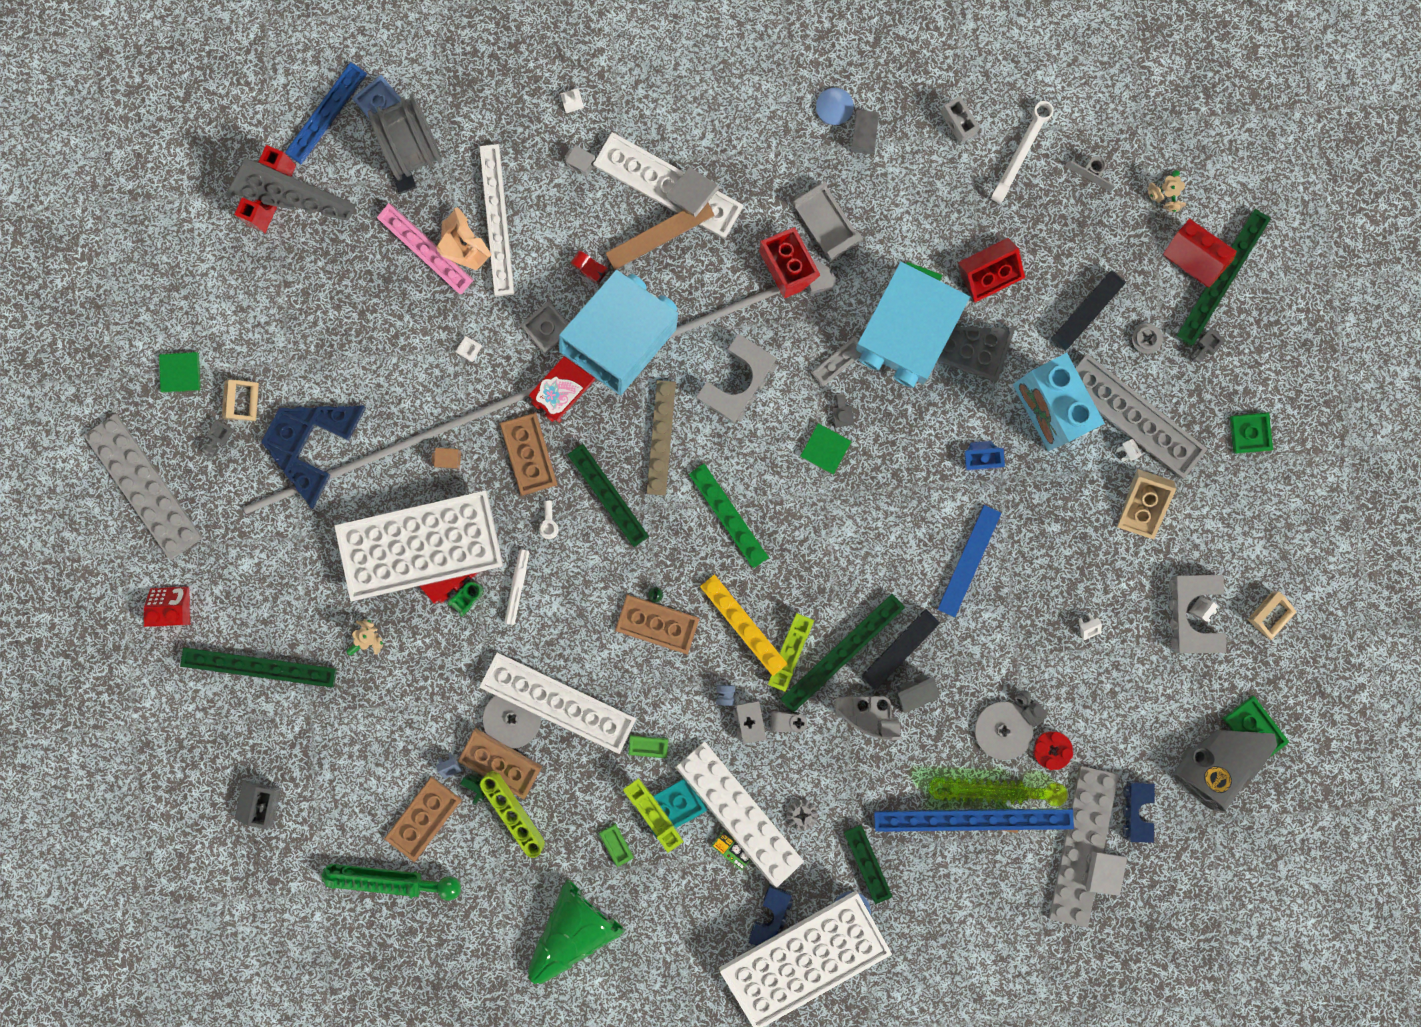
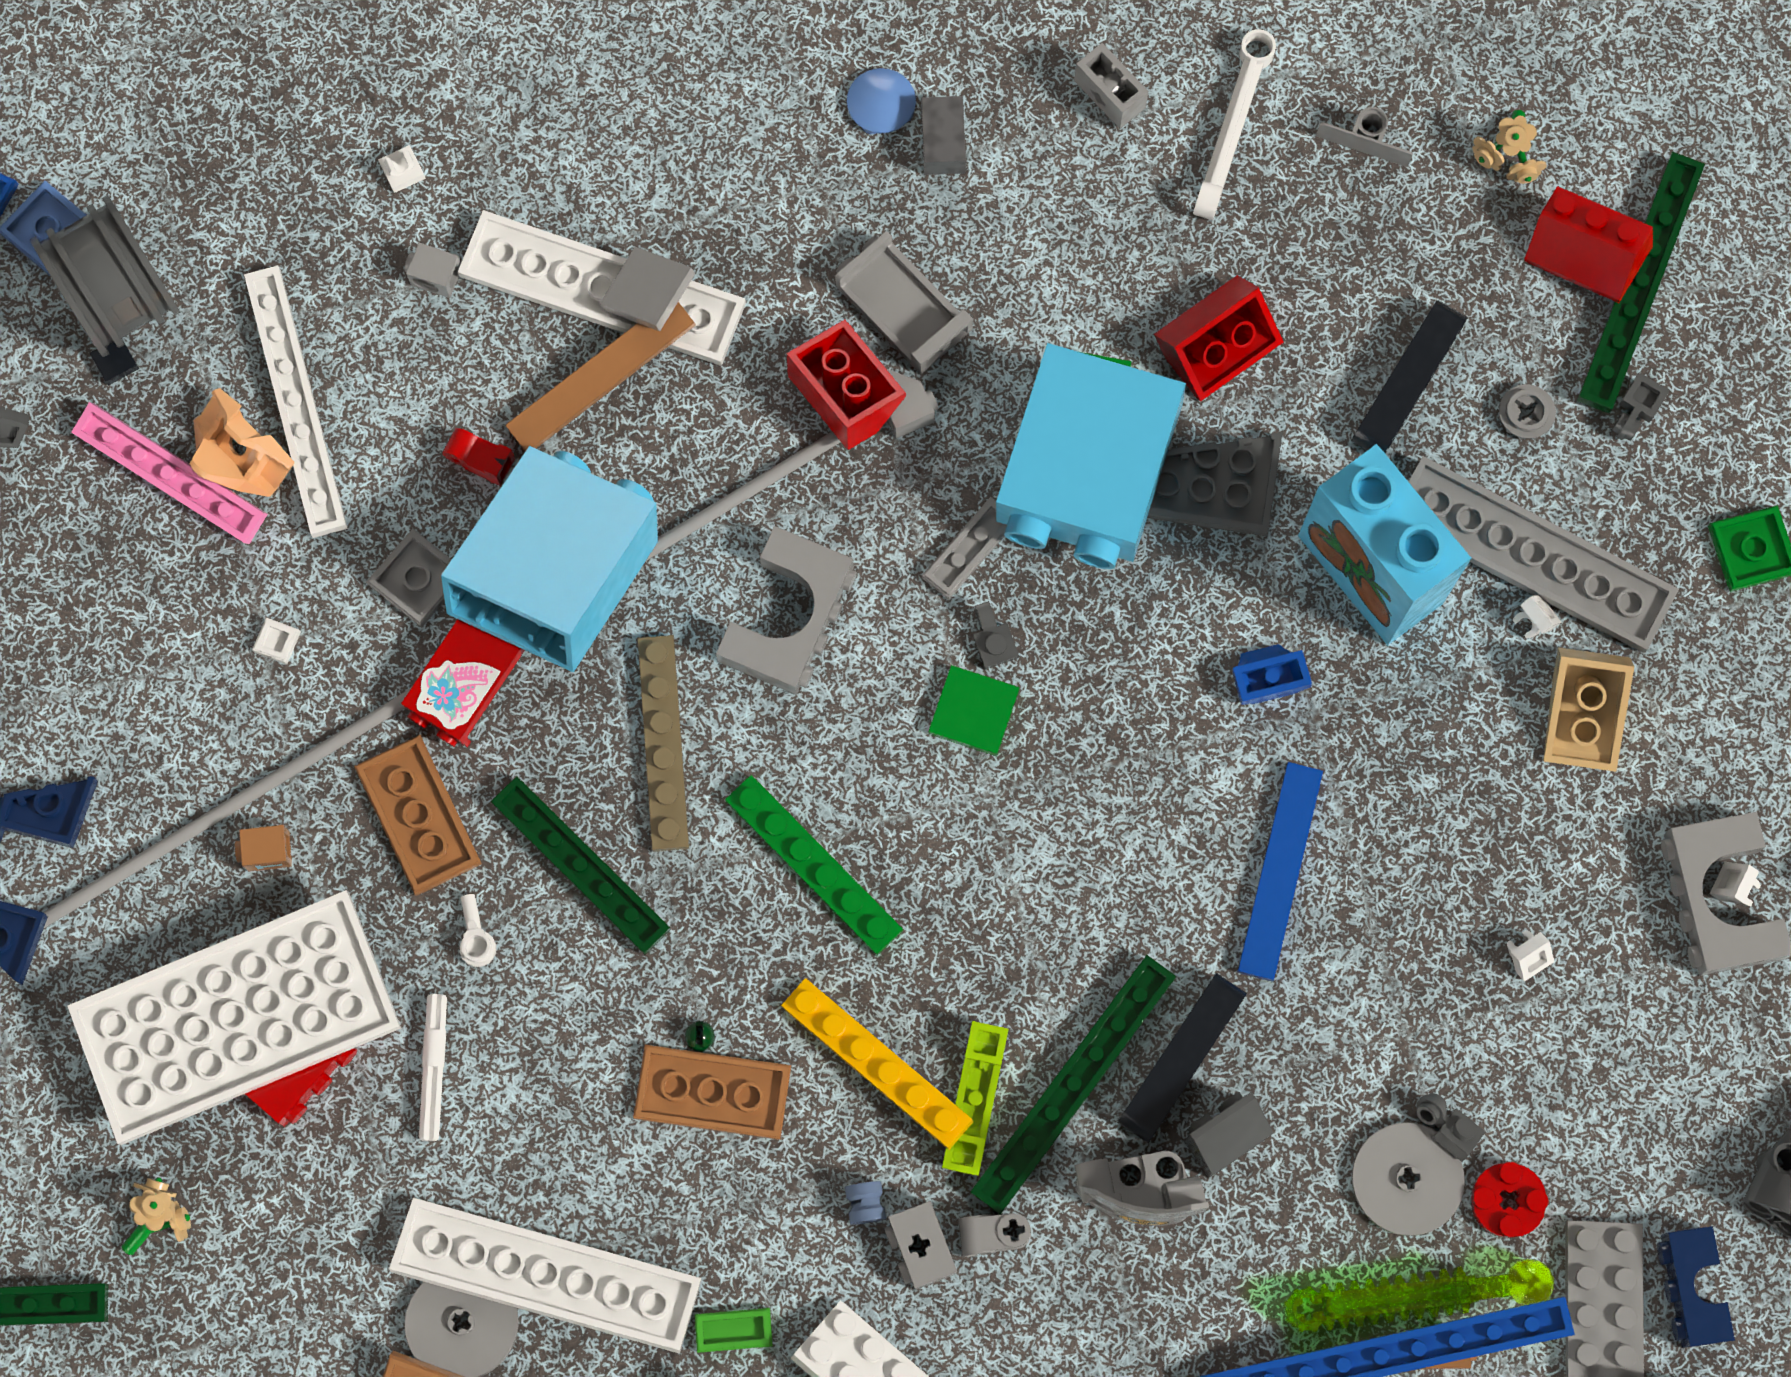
camera: 10 degrees left, 10 degrees down
green piece [447,582,484,617] -> none

